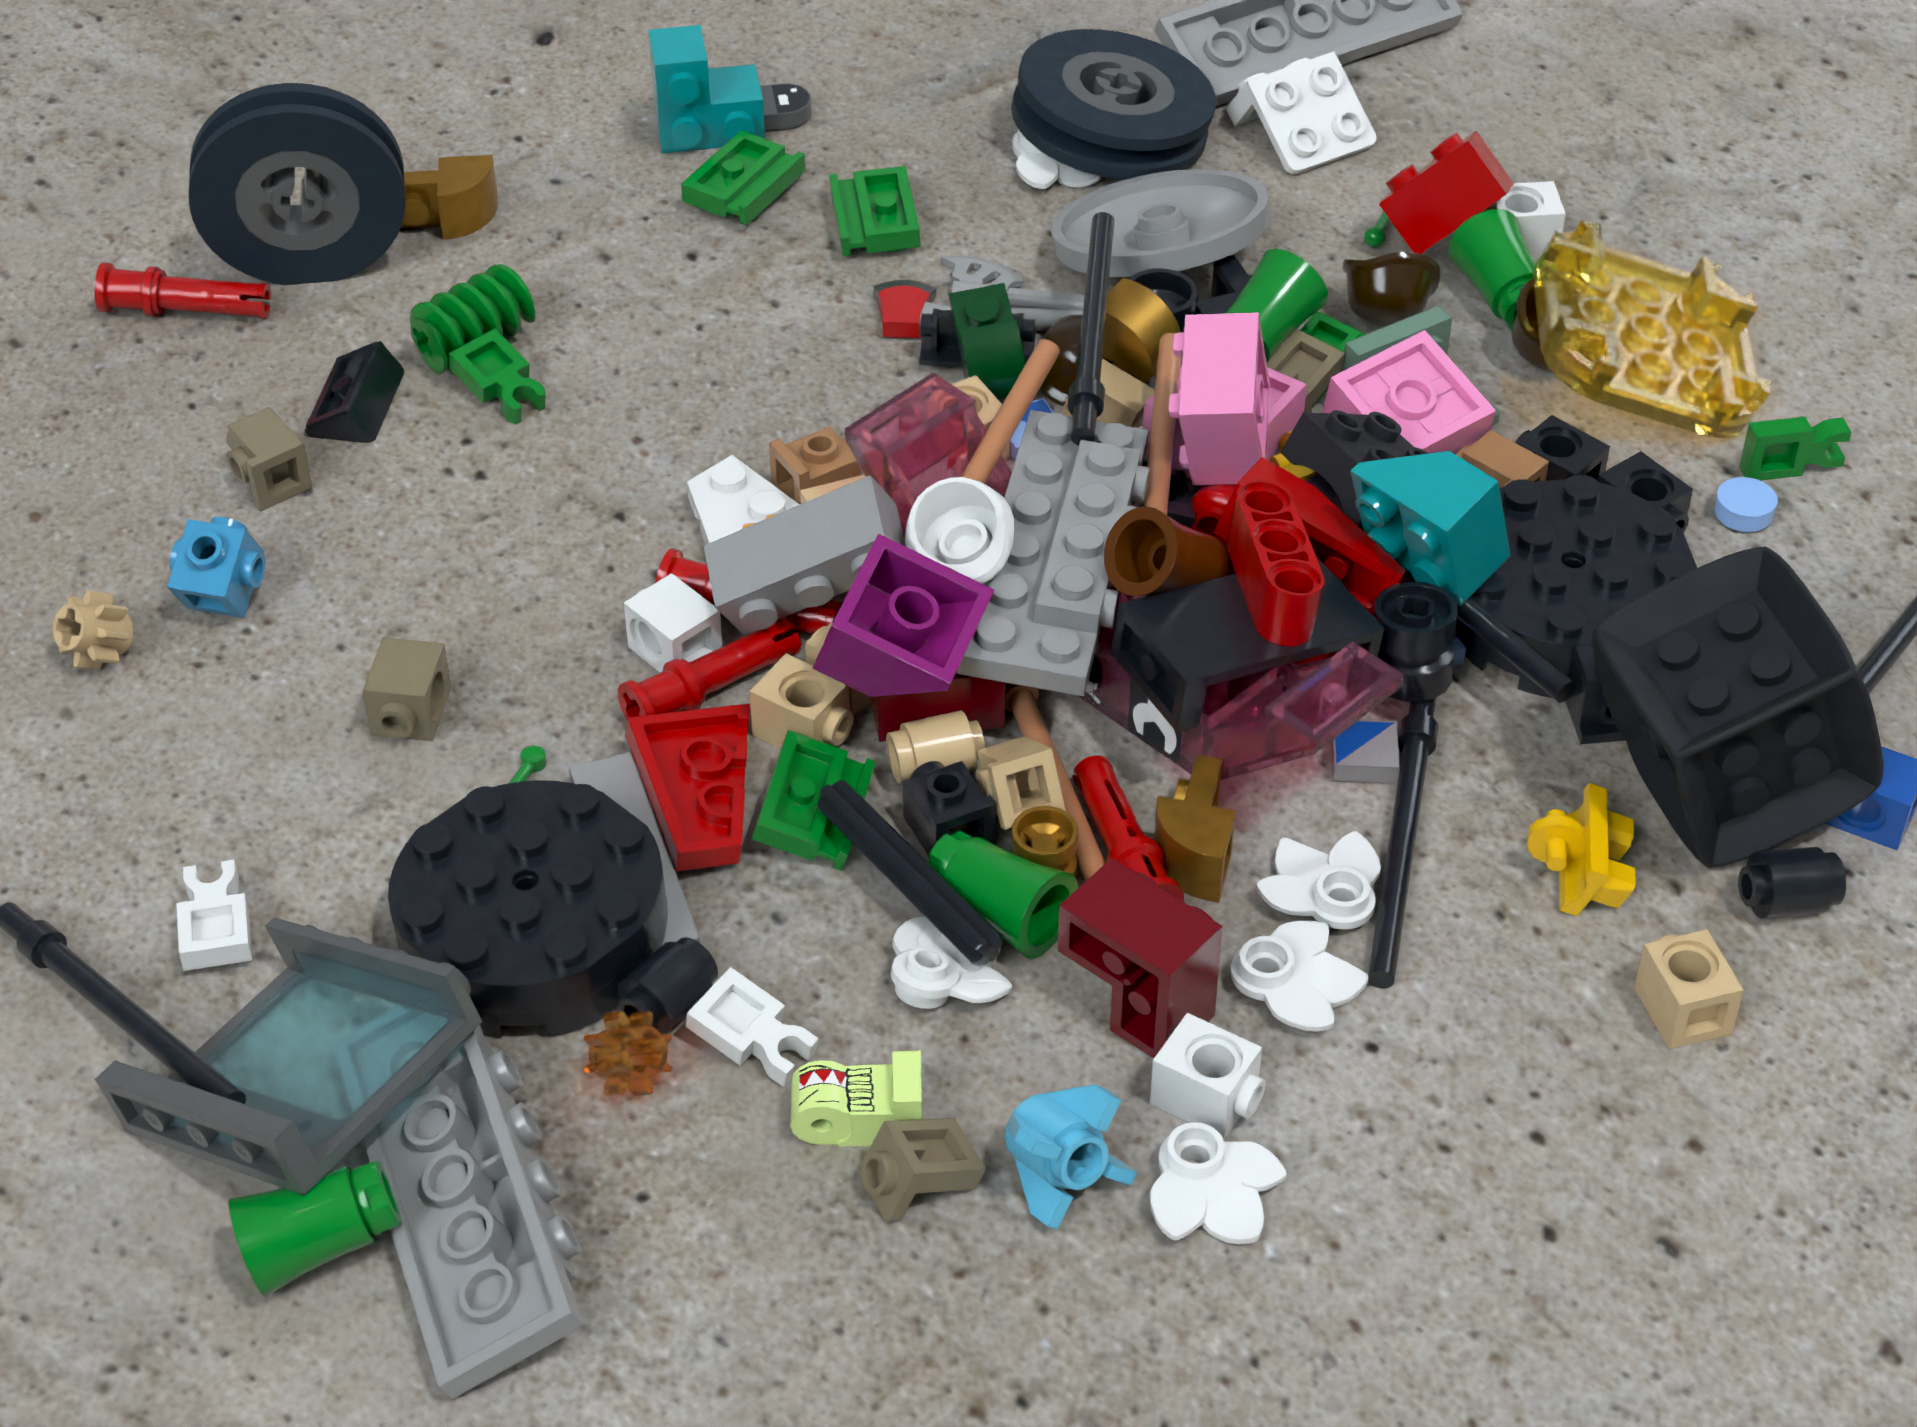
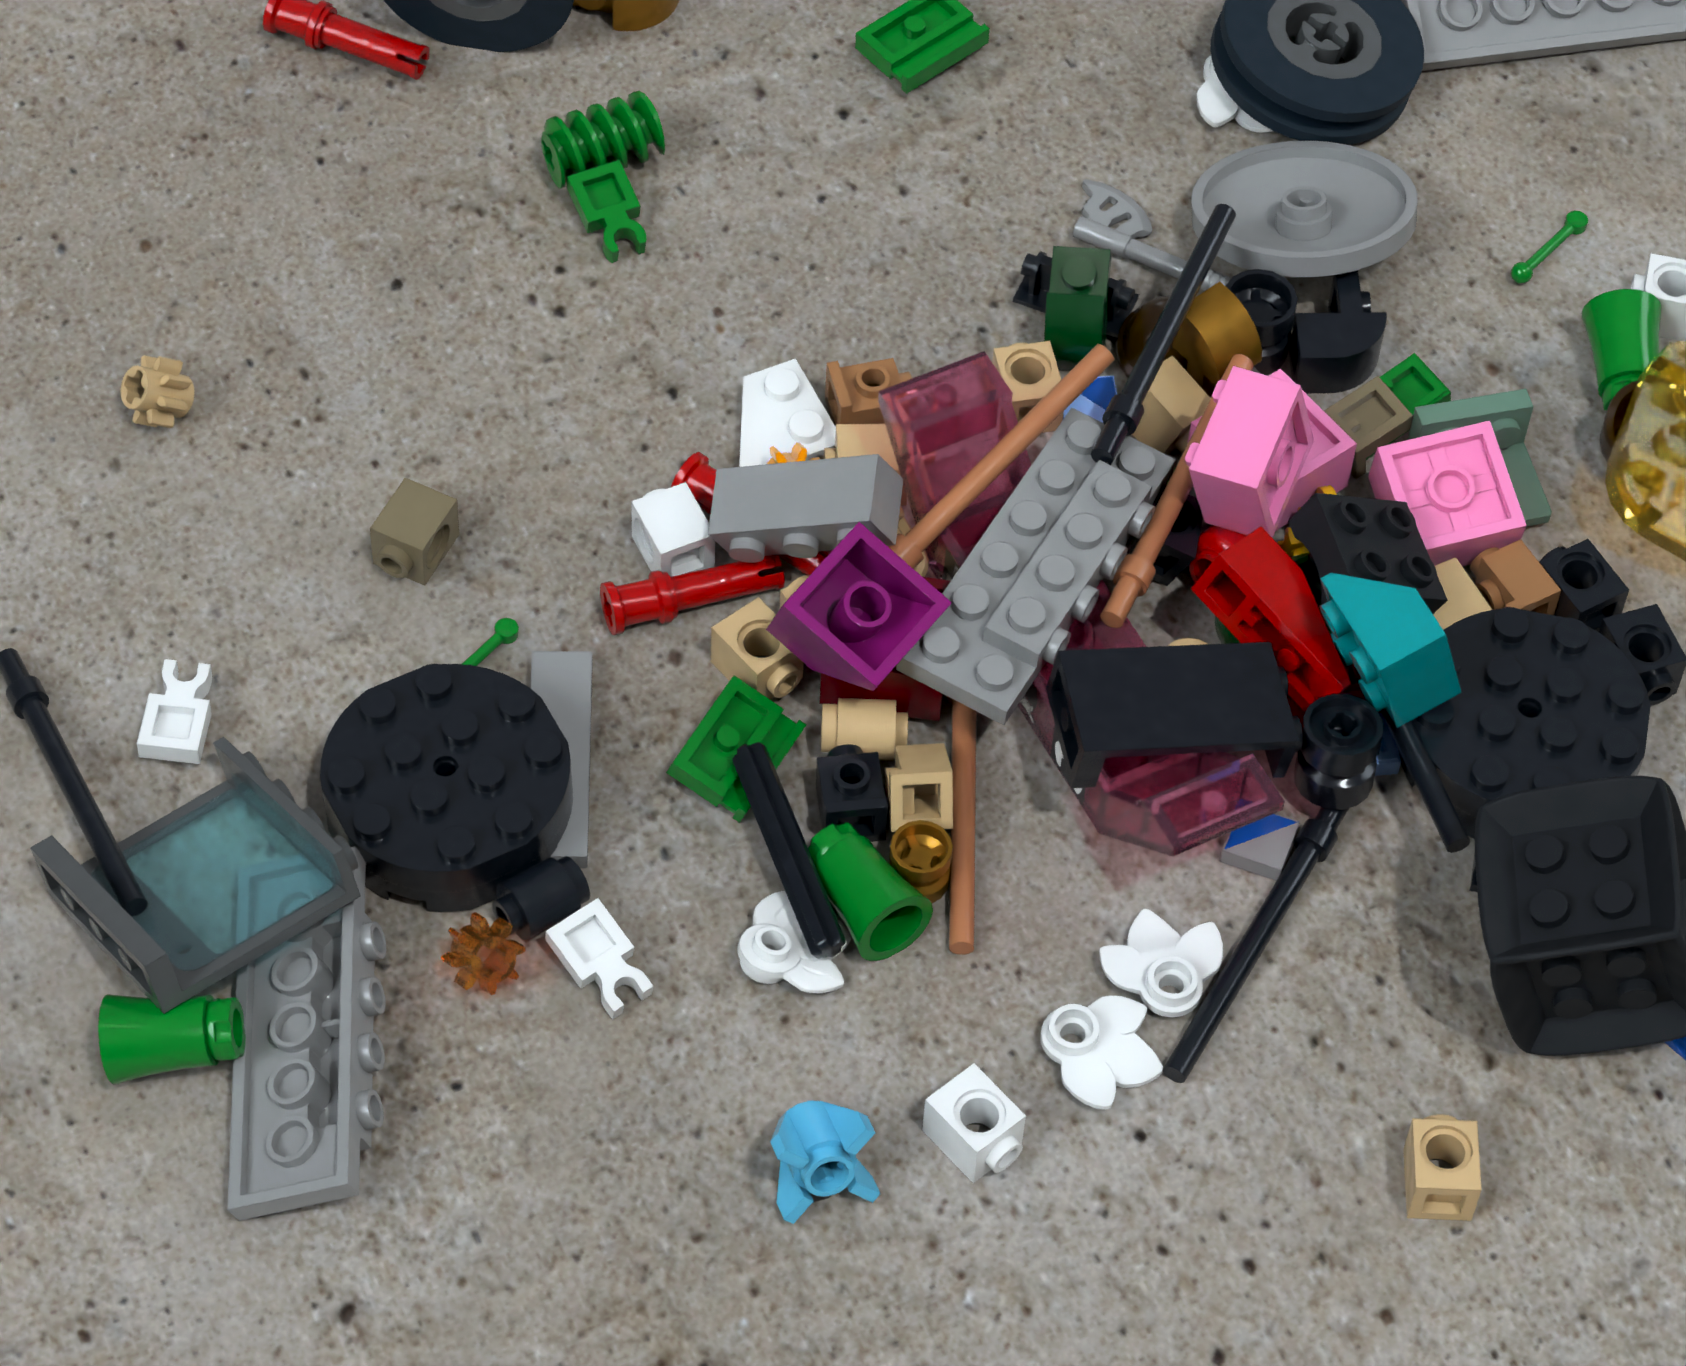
camera: 15 degrees right, 10 degrees up
dark azure brick [167,517,266,618] -> none
dark tan brick [226,407,312,512] -> none
black slope [304,341,404,443] -> none
red wing [625,703,750,872] -> none
yellowish green leg [790,1050,922,1147] -> none
green plate [829,166,921,256] -> none
dark tan bracket [858,1118,986,1222] -> none
piece [873,279,1083,338] -> none
white hat [905,477,1014,584] -> none
dark red brick [1058,858,1223,1058] -> none
red pin [1072,755,1184,902] -> none
reddish brown plant [1104,506,1236,596] -> none
white plate [1150,1122,1287,1244] -> none
pearl gold brick [1154,754,1236,903] -> none
green plant [1225,249,1328,362] -> none
white bracket [1226,52,1376,175] -> none
red beam [1226,480,1324,647] -> none
dark brown helmet [1342,252,1440,326] -> none
red brick [1378,131,1514,254] -> none
yellow hips [1527,783,1636,916] -> none
black brick [1738,847,1846,919] -> none

